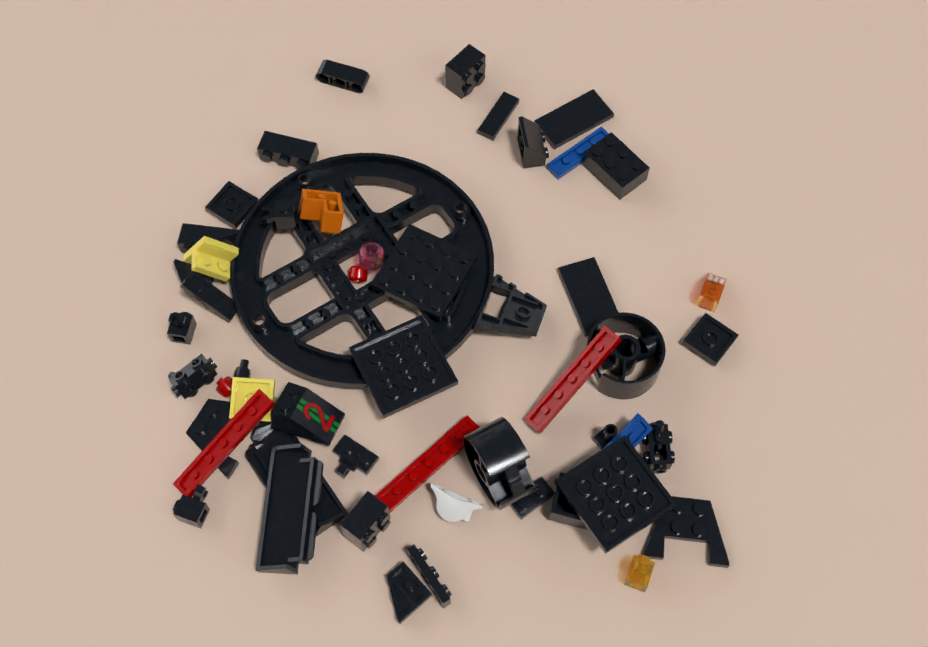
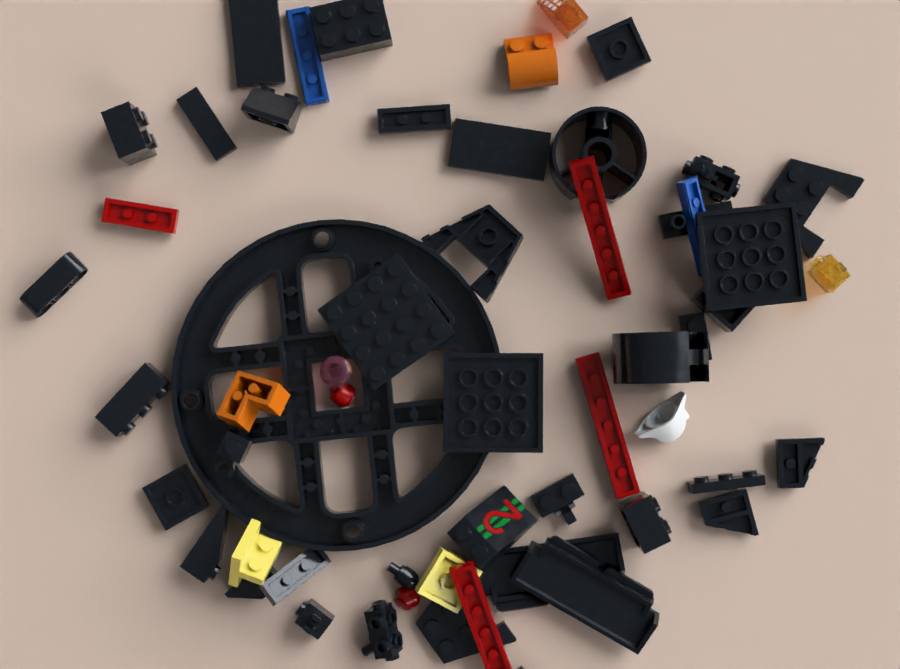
camera: 60 degrees left, 25 degrees up
none -> red plate [101,198,179,234]
none -> black plate [377,104,452,135]
none -> orange brick [504,33,558,91]
none -> black wing [775,437,825,488]

